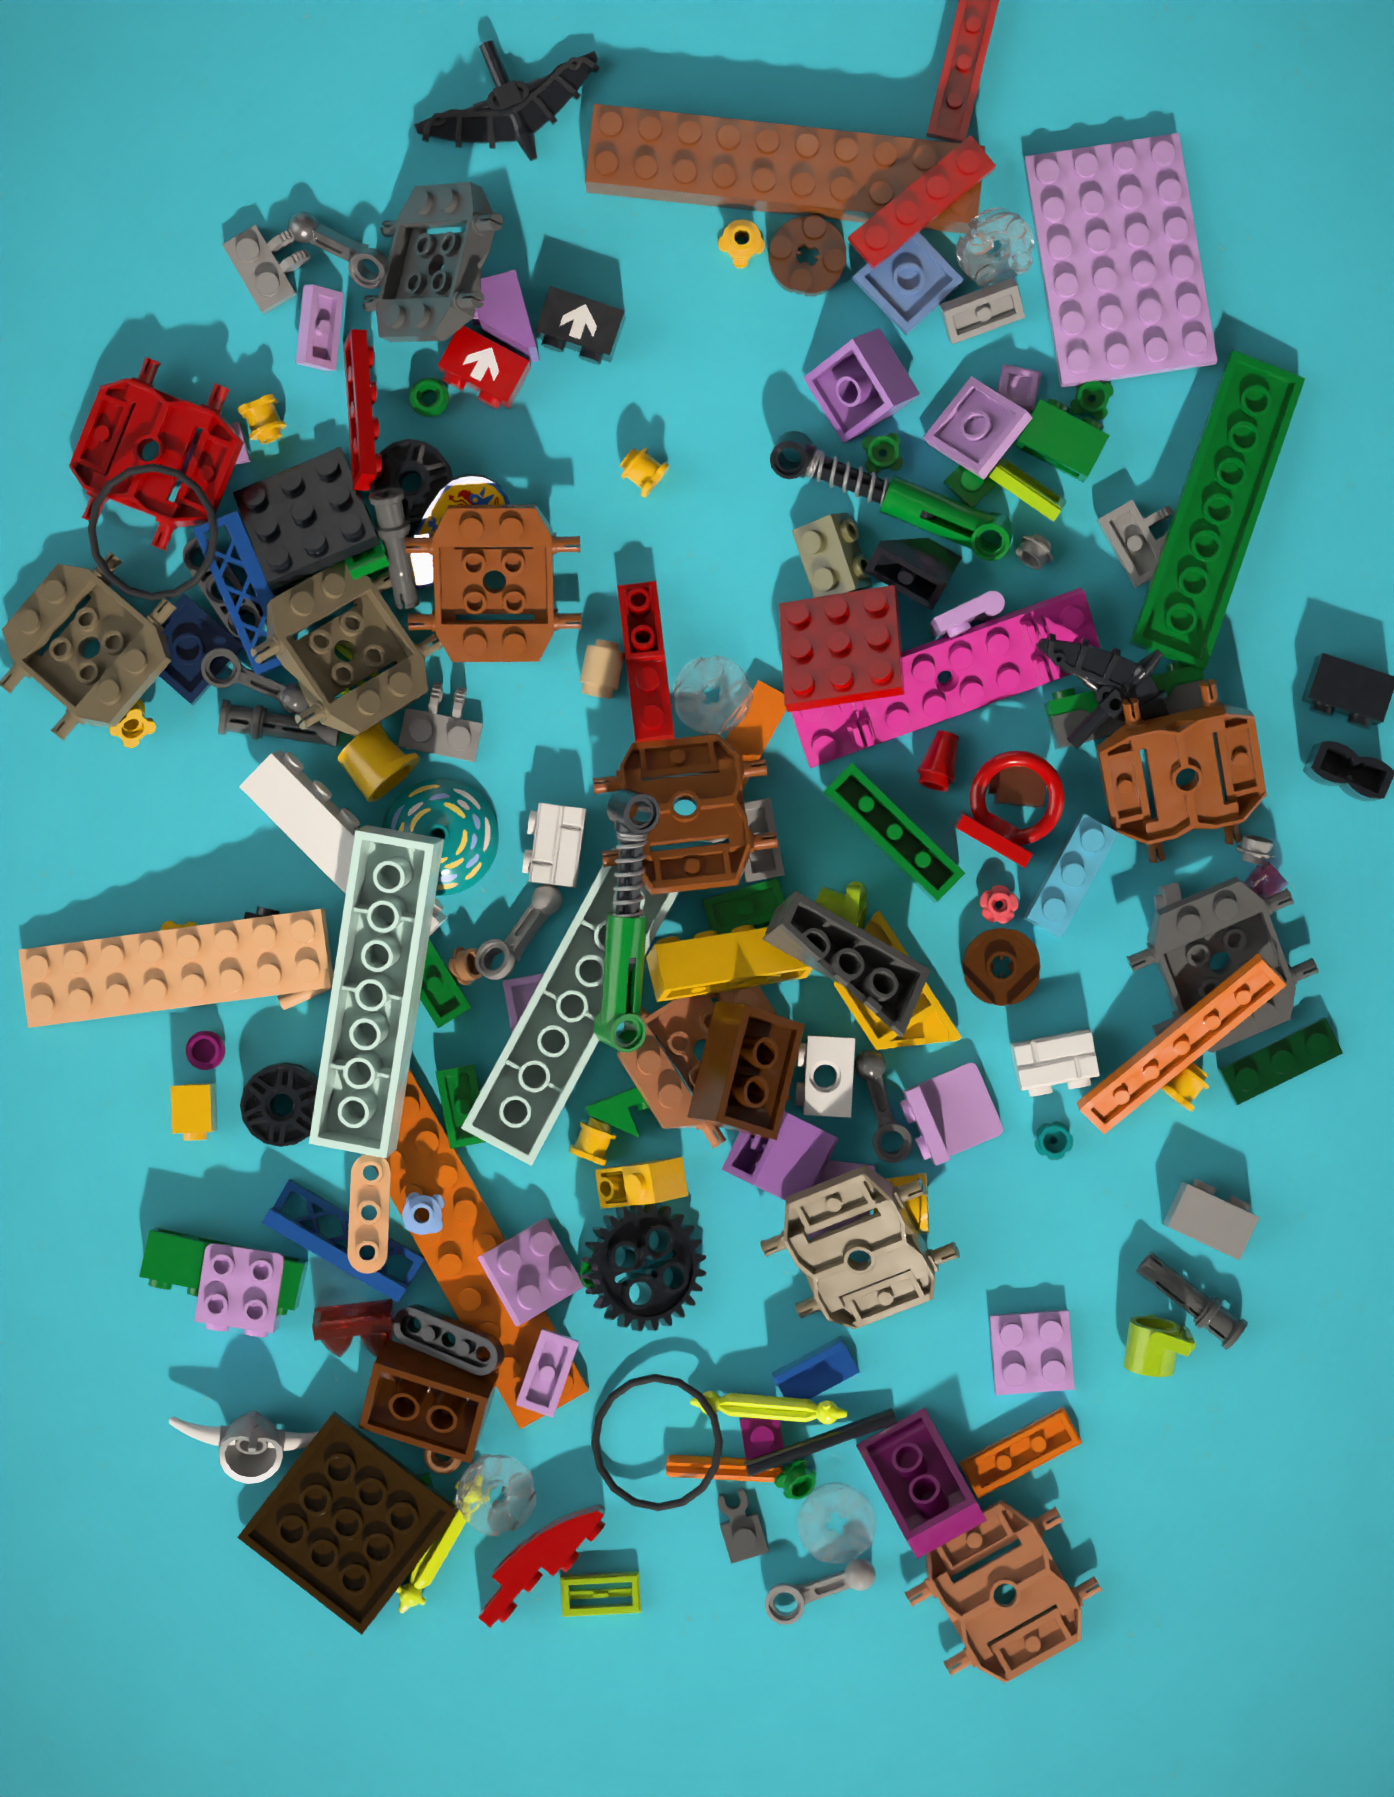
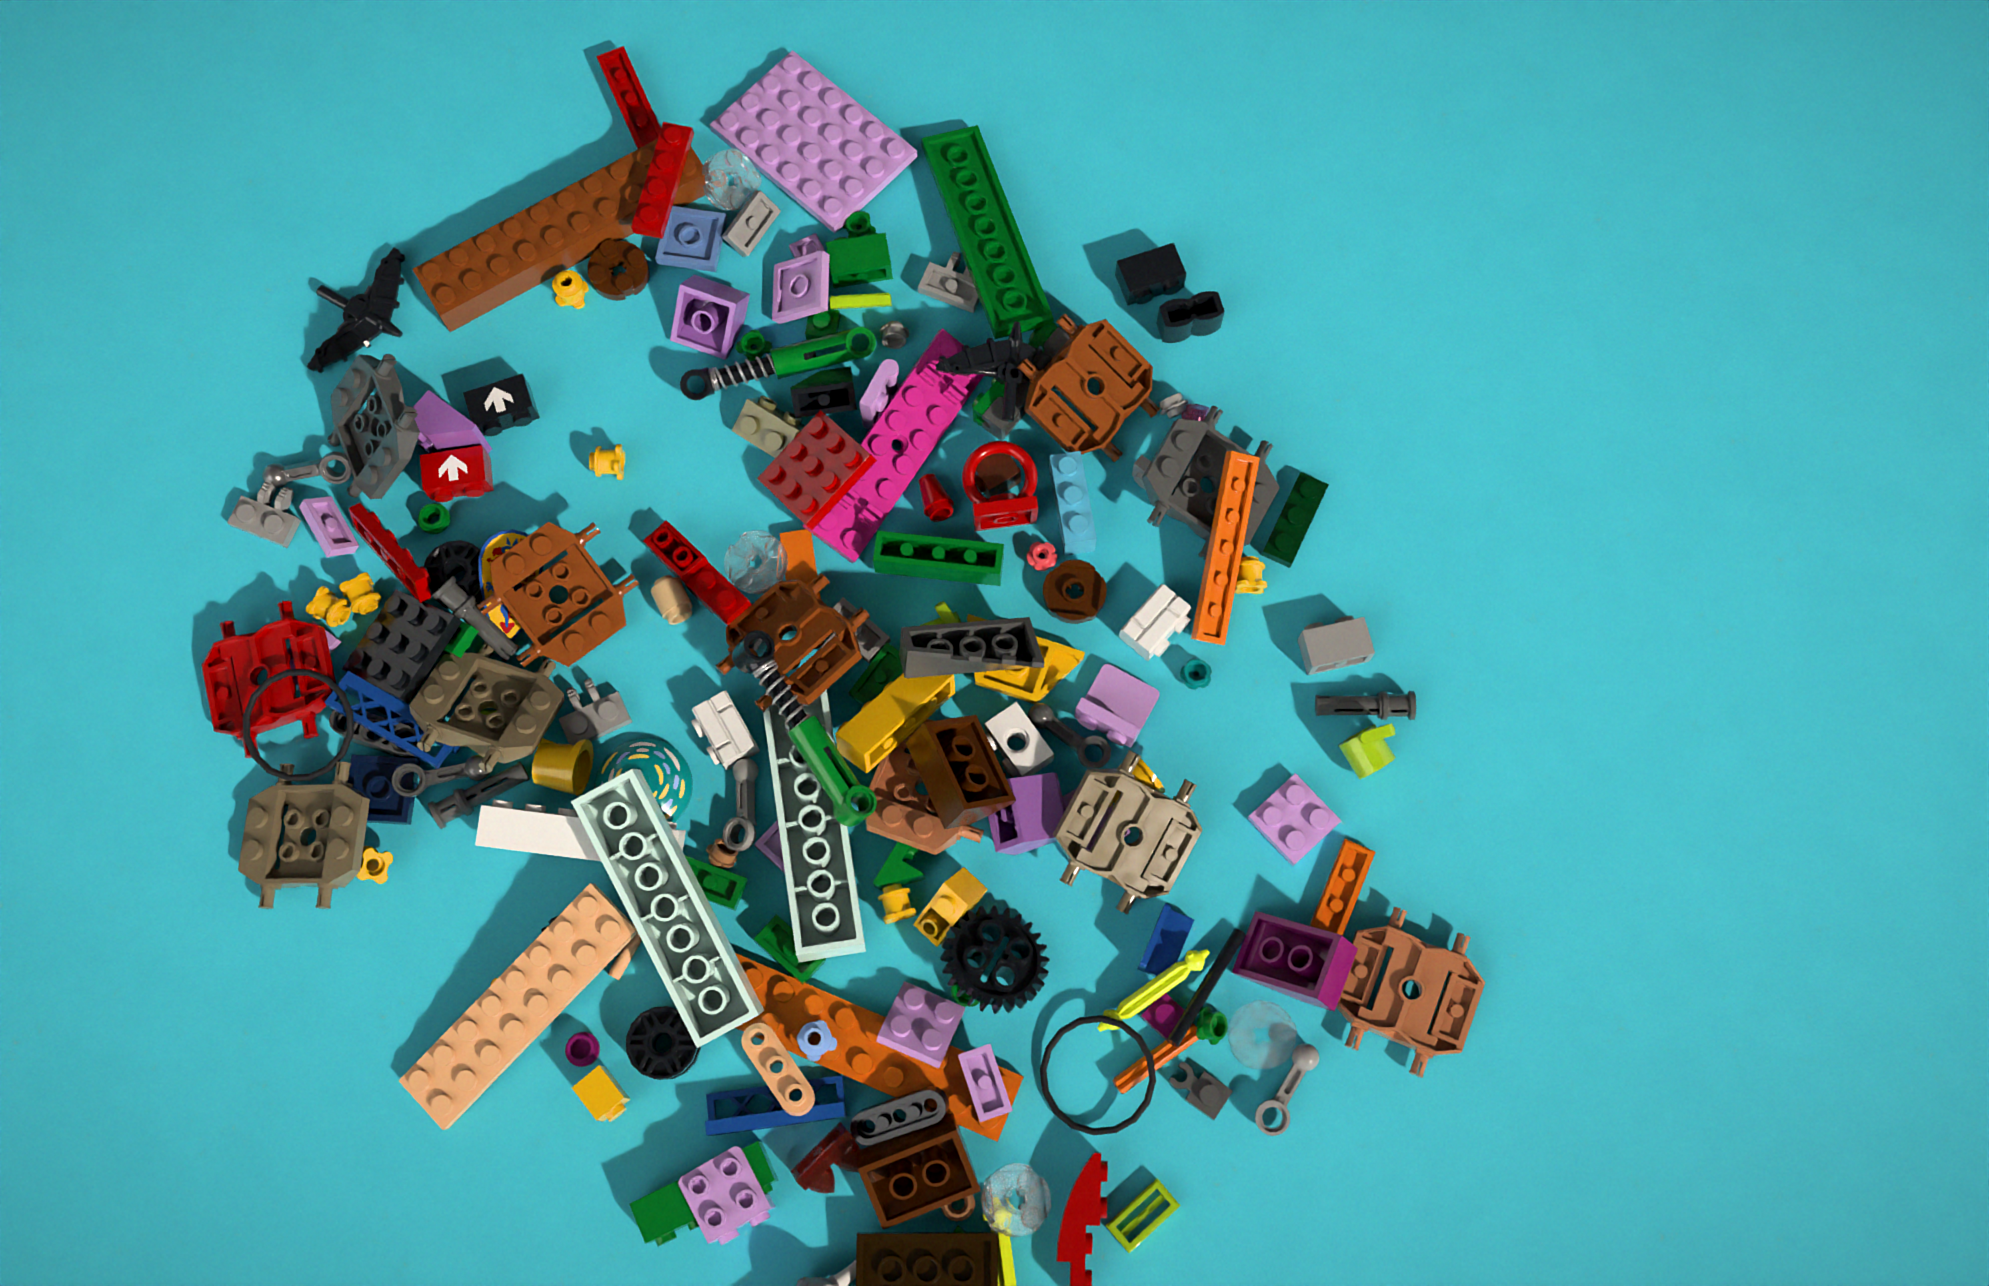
camera: 35 degrees left, 15 degrees down
none -> yellow brick [339,572,381,615]

